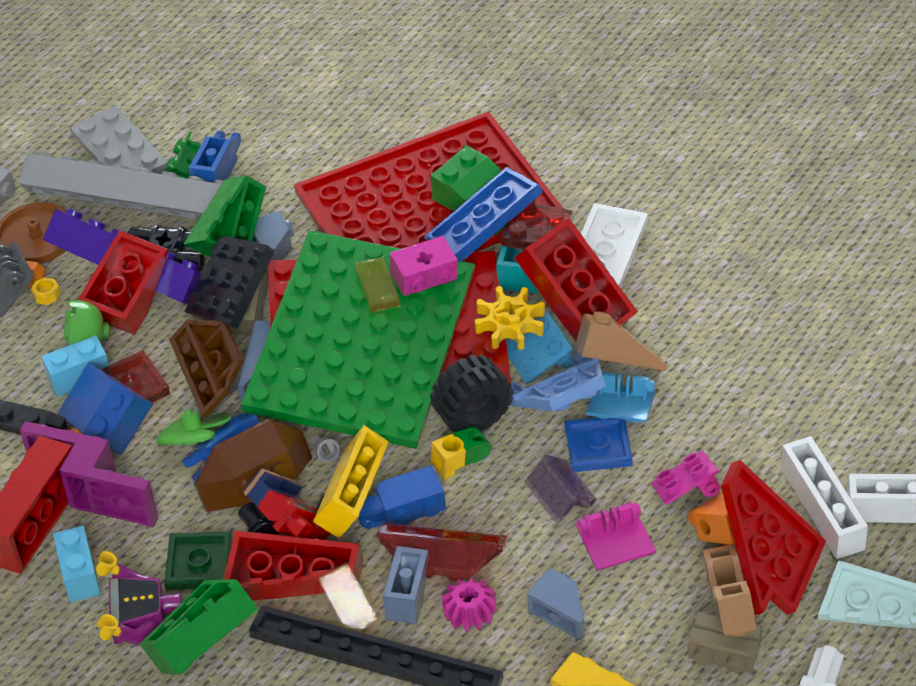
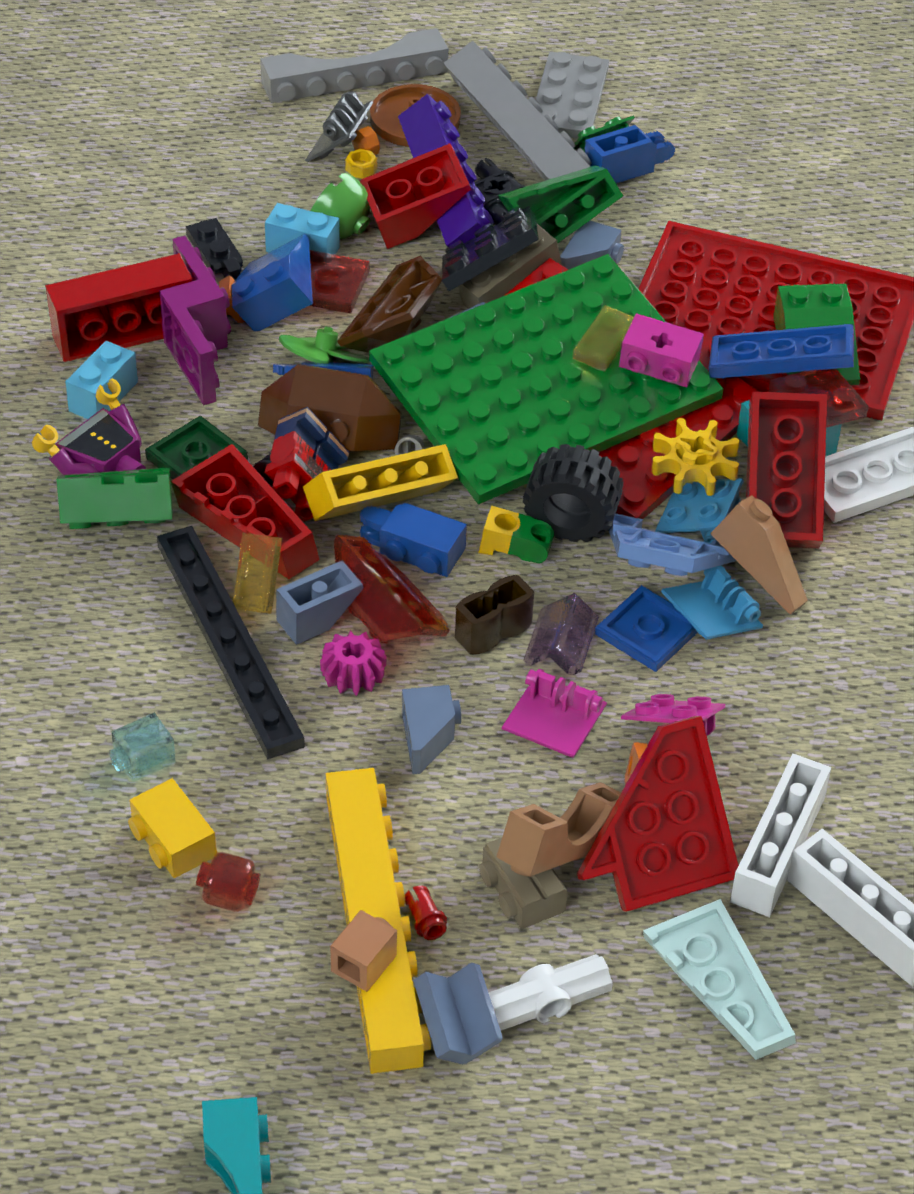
camera: 40 degrees right, 0 degrees up
none -> dark brown brick [455,575,534,655]

